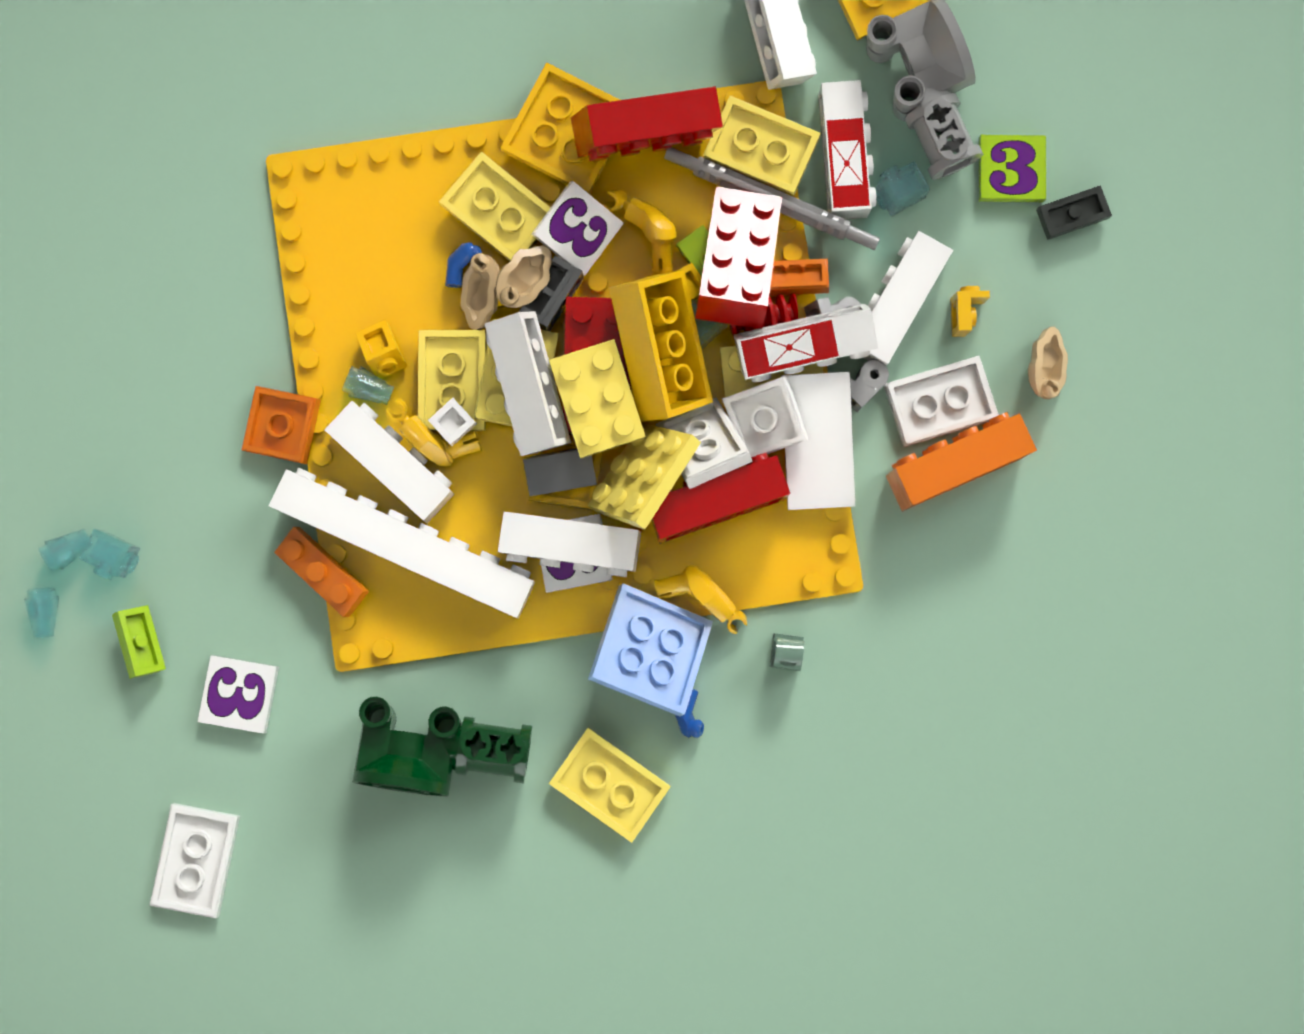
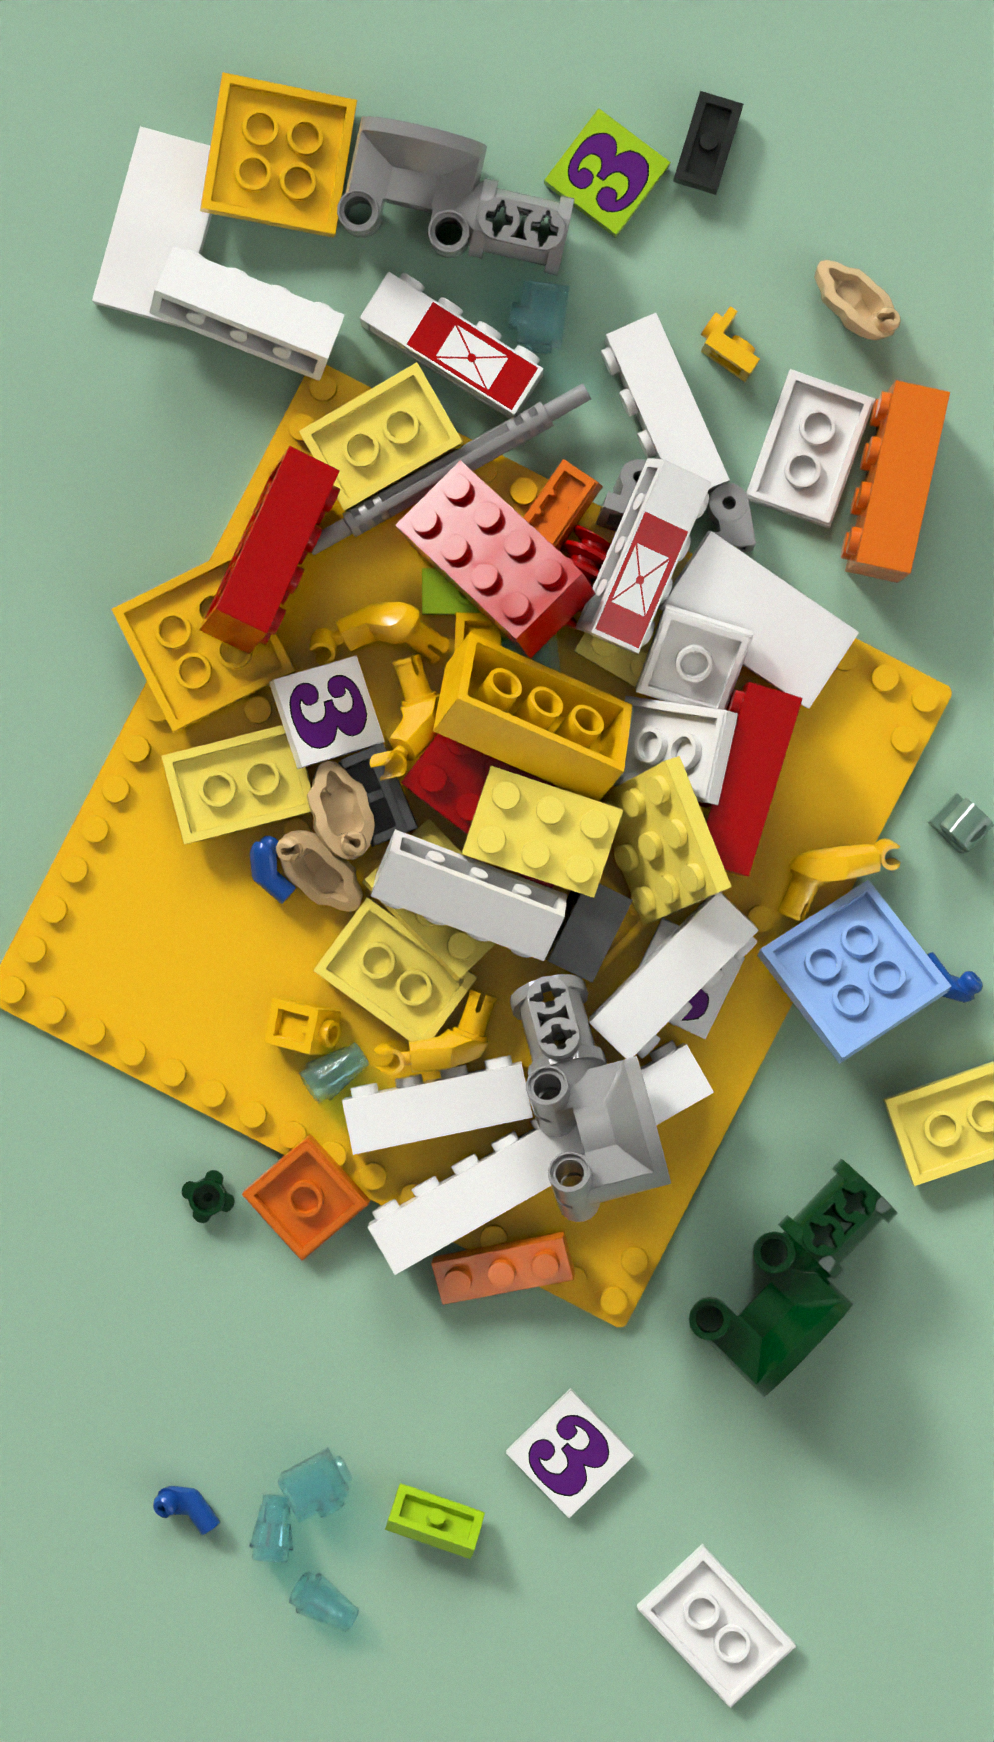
camera: 55 degrees left, 5 degrees up
white plate [428,398,477,446] -> none
none -> blue arm [153,1486,220,1535]
none -> dark green plate [182,1170,235,1223]
none -> yellow arm [370,653,440,781]
none -> light grey piece [510,974,671,1222]

